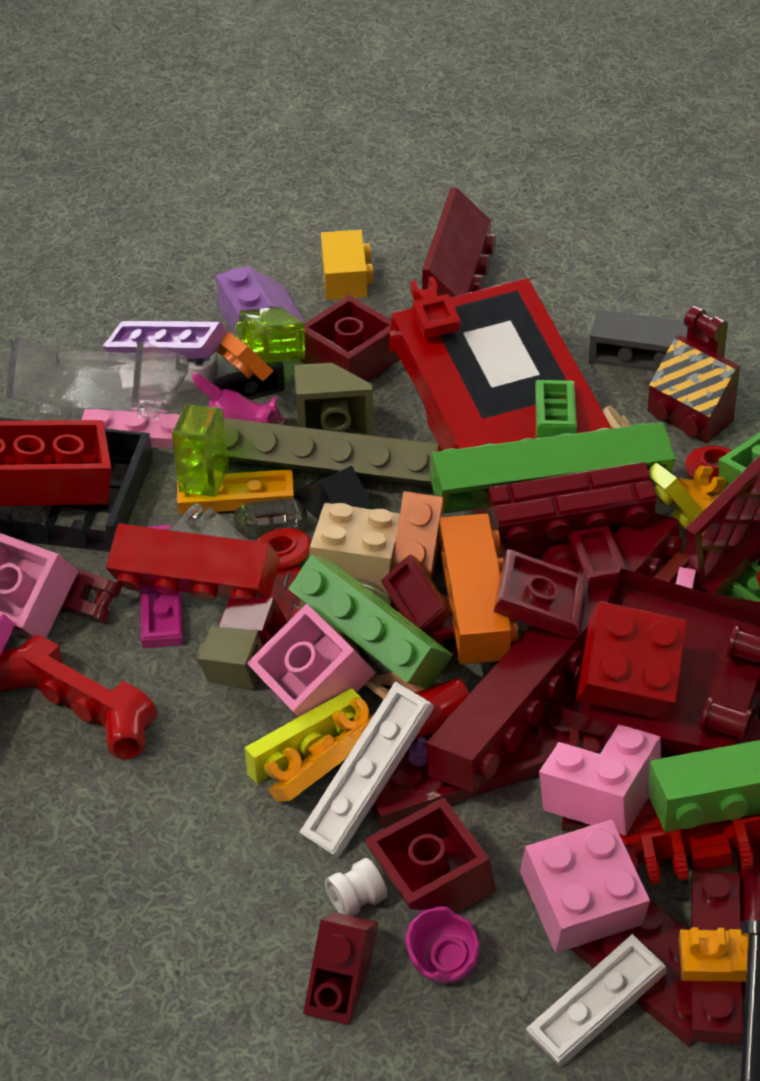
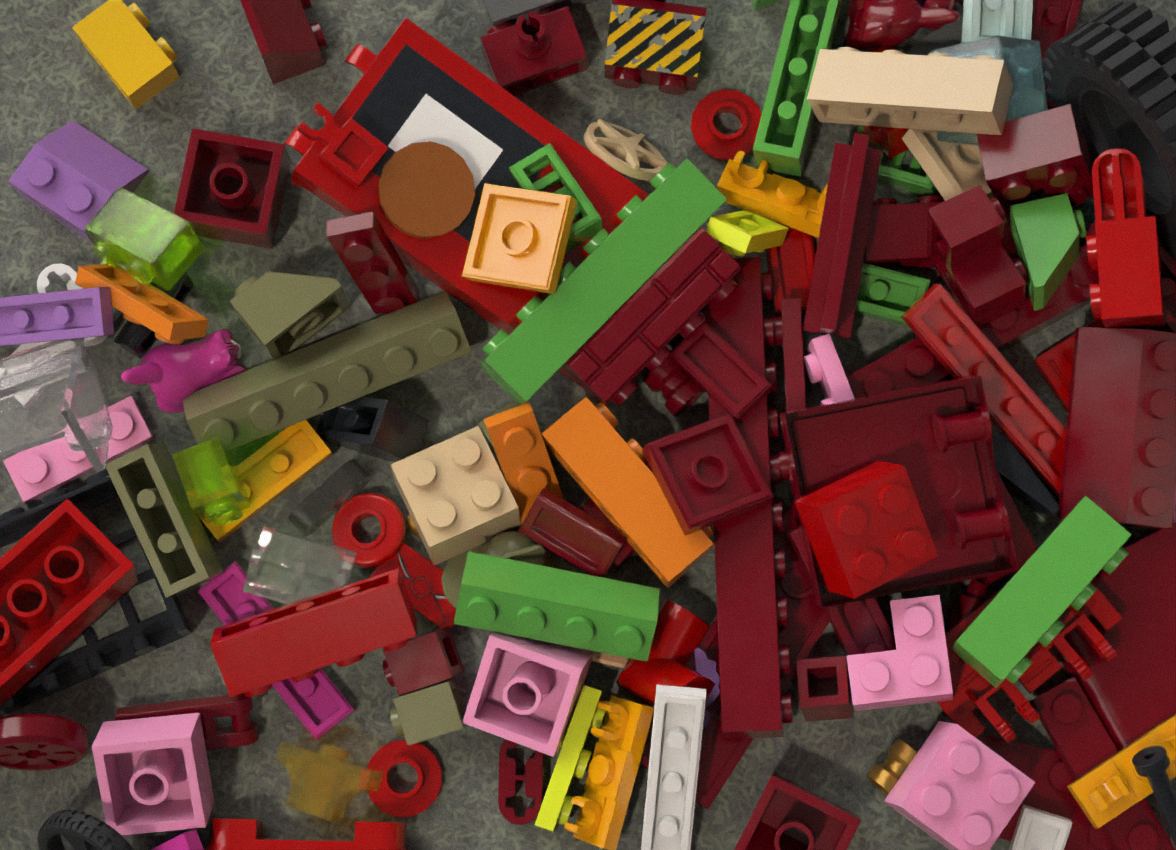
camera: 35 degrees left, 35 degrees up
none -> olive brick [105,443,224,598]
none -> clear yellow brick [275,741,383,821]
none -> dark red plate [326,211,420,314]
none -> red piece [365,740,442,817]
none -> dark orange tile [378,141,475,239]
none -> light orange tile [462,184,577,294]
none -> dark red brick [480,6,587,96]
none -> dark red beam [498,739,543,825]
none -> dark red brick [797,656,854,722]

